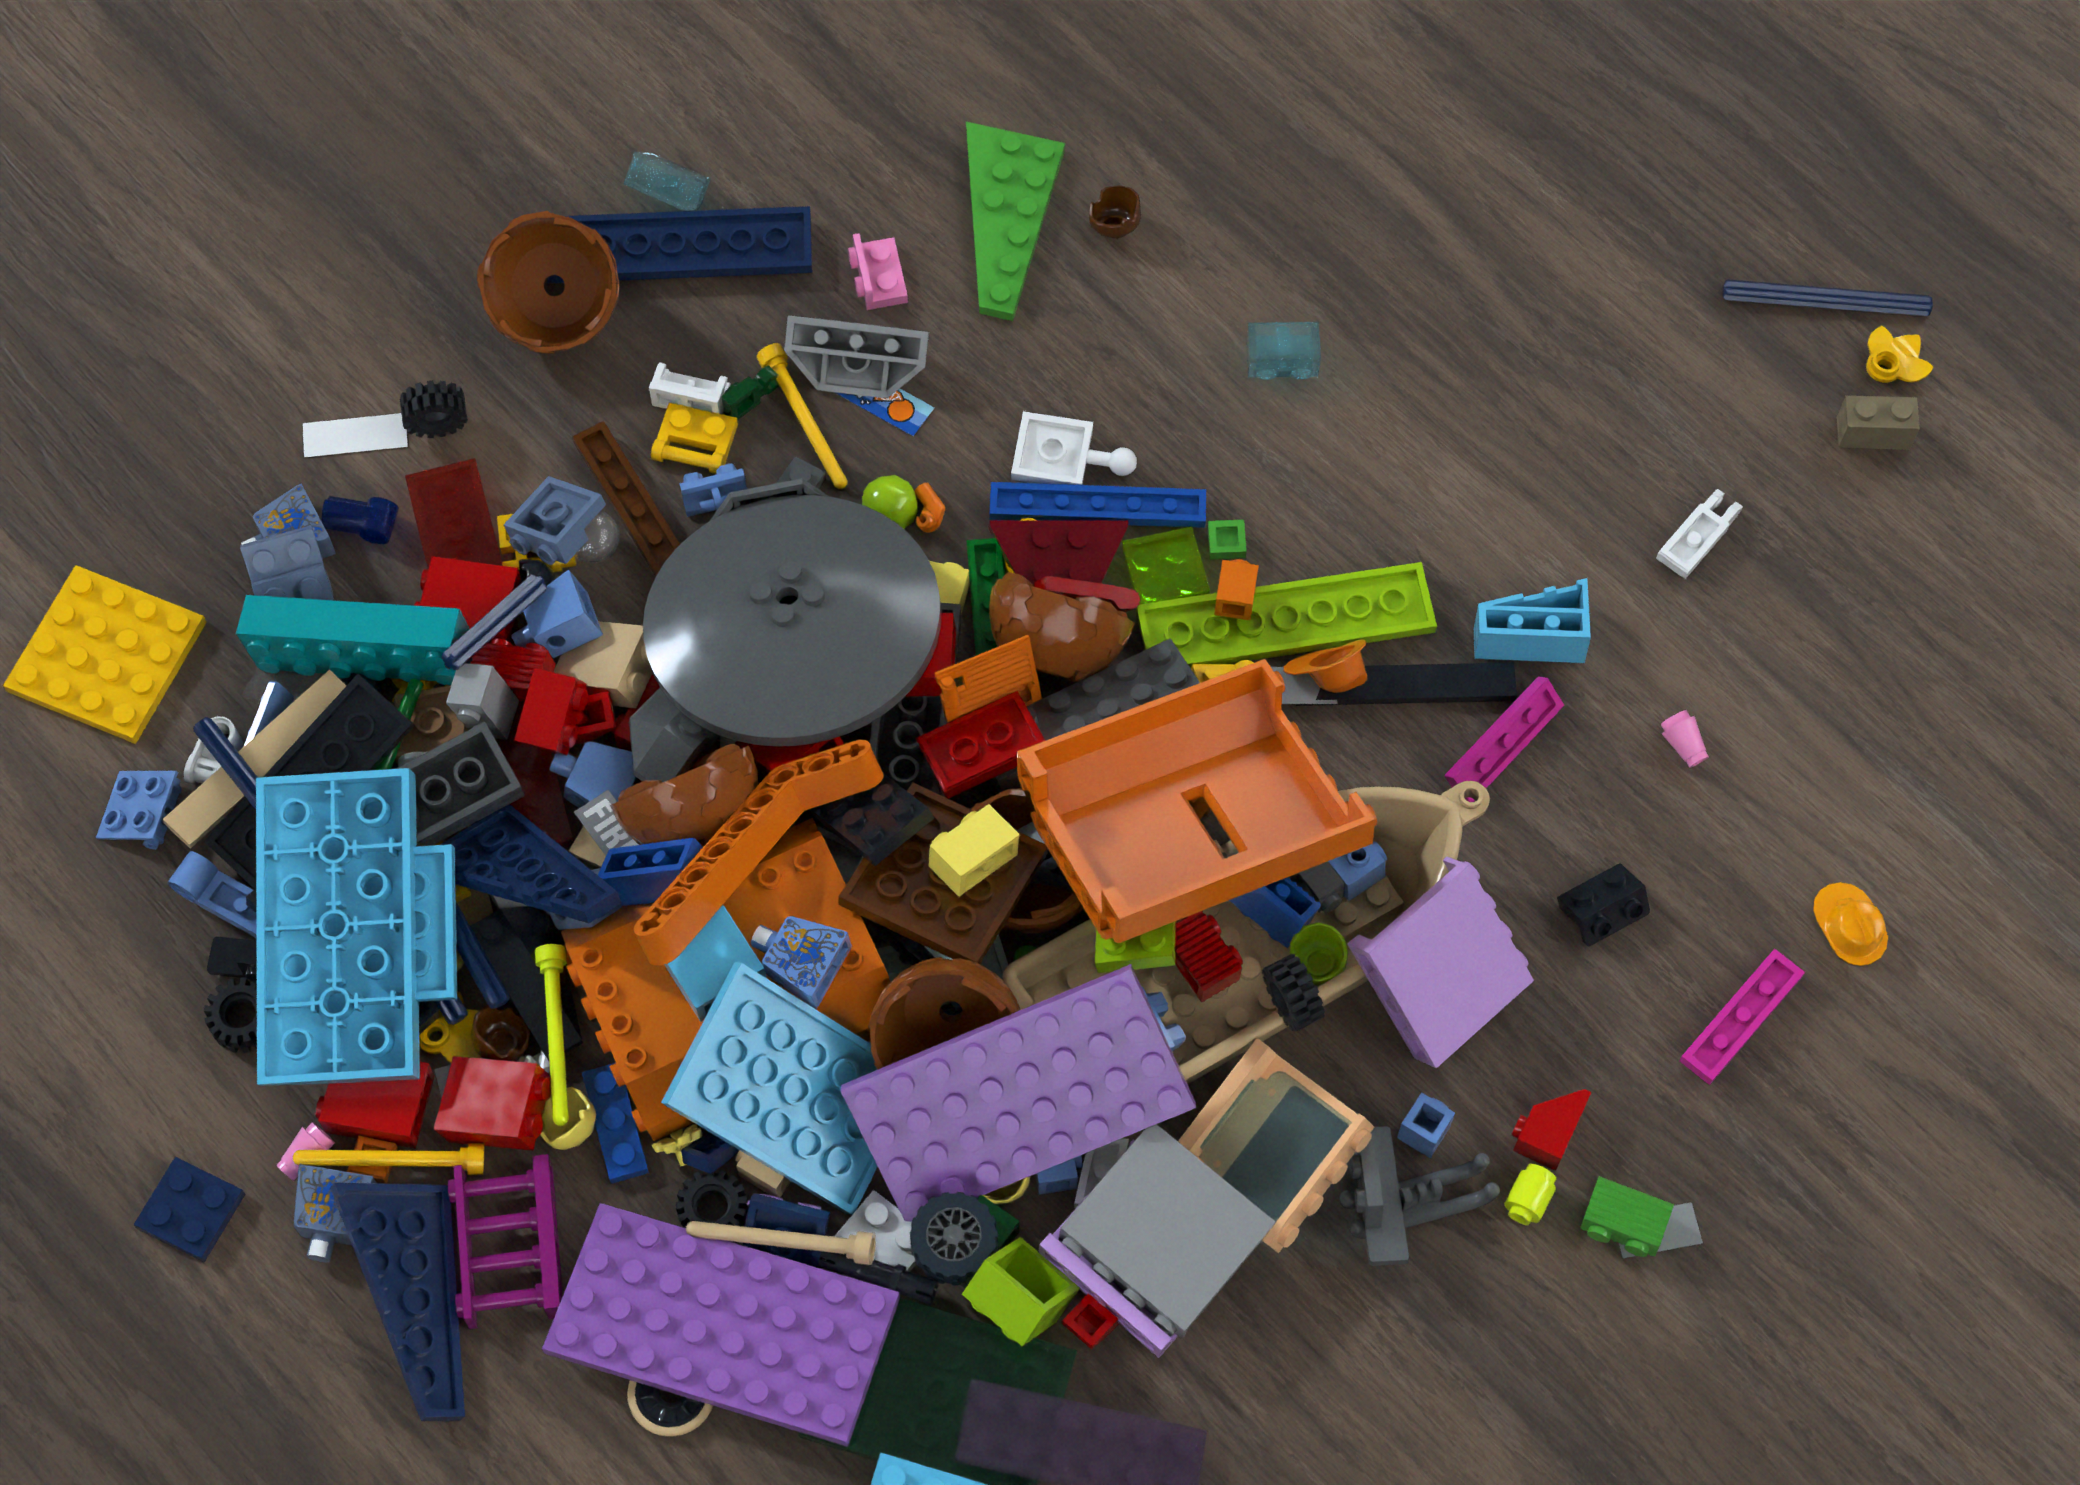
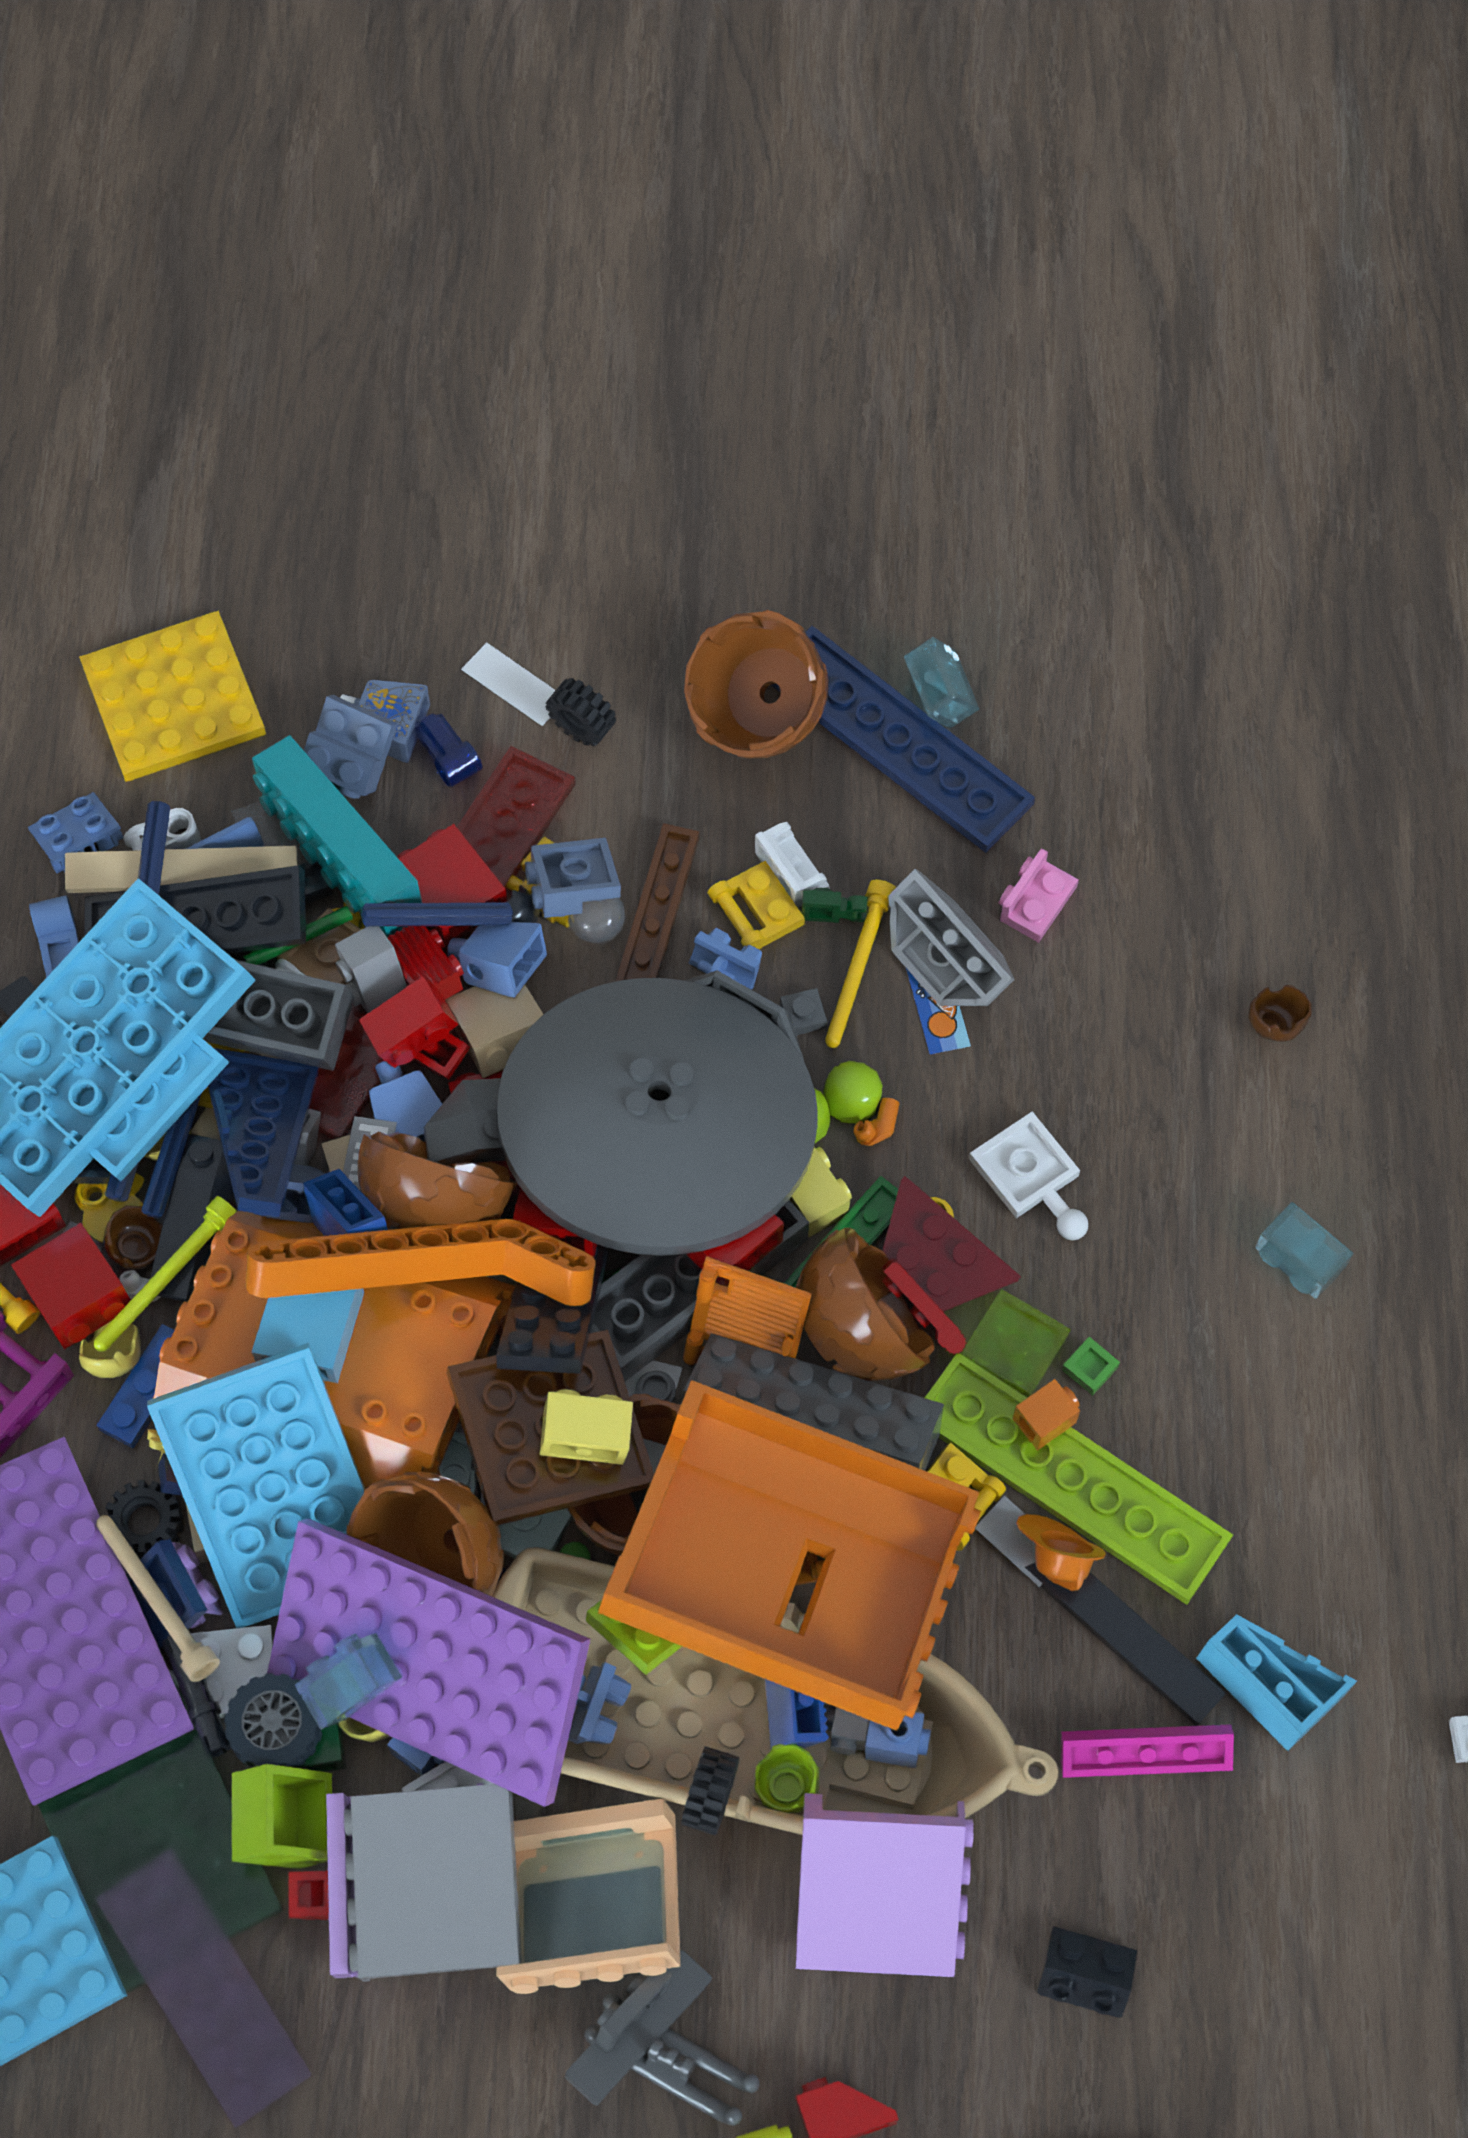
camera: 45 degrees right, 0 degrees up
medium blue torso [751,916,852,1010] -> none
red tile [916,690,1046,799] -> none
bright green wing [966,121,1065,321] -> none
blue plate [989,482,1206,528] -> none
red brick [1175,911,1243,1002] -> none
medium blue brick [1397,1092,1455,1158] -> none
bright pink cone [1661,710,1709,768] -> none
none -> clear light blue brick [295,1633,402,1730]

